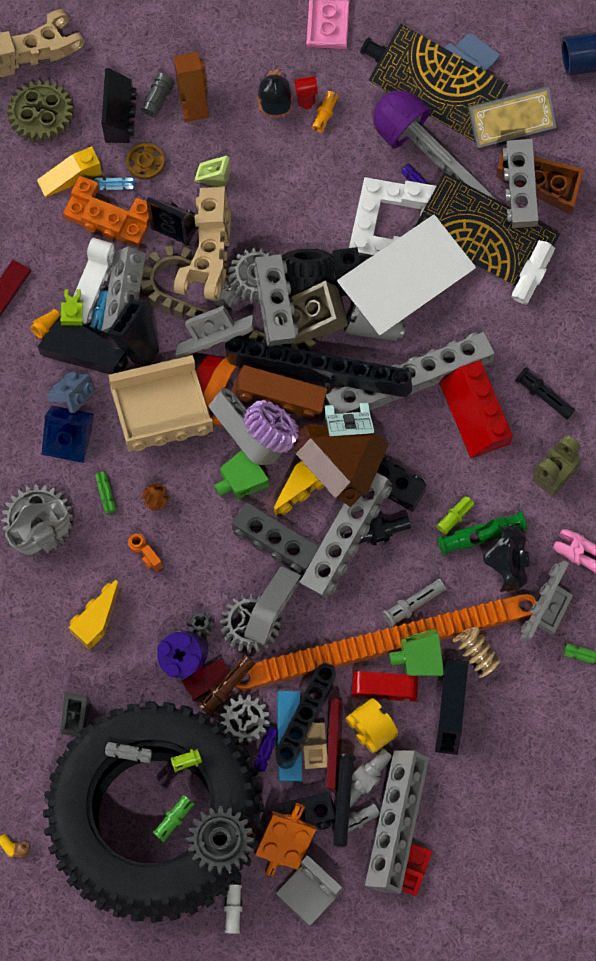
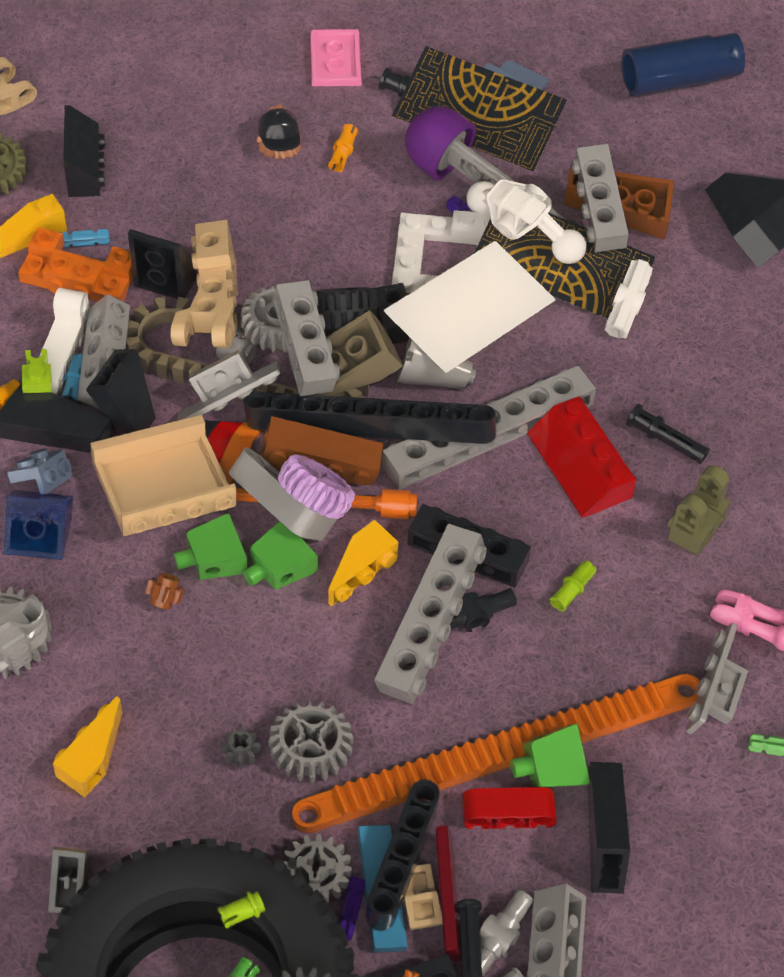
camera: 10 degrees left, 15 degrees down
bright green axle [95,471,116,514] -> none
light grey axle [105,742,152,763] -> none
pearl gold wheel [126,143,165,180] -> none
orange plate [128,534,163,572] -> none
dark grey axle [141,73,175,117] -> none
dark purple brick [157,630,208,678] -> none
dark orange wedge [173,51,209,122] -> none
dark red tile [182,658,229,701] -> none
yellowish green slope [194,155,231,188] -> none
reddish brown pin [198,655,255,717] -> none
dark grey brick [232,502,319,574] -> none
light grey beam [244,566,302,646] -> none
reddish brown panel [293,423,389,507] -> none
red piece [294,76,318,110] -> none
light aqua flag [325,402,374,436] -> none
yellow brick [345,698,398,754] -> none
light grey pin [382,578,446,628] -> none
green piece [437,511,527,556] -> none
tan piece [453,627,501,678] -> none
pearl gold tile [468,87,556,148] -> none
black piece [483,525,529,592] -> none
none -> bright green torso [173,513,247,580]
none -> white piece [466,180,586,264]

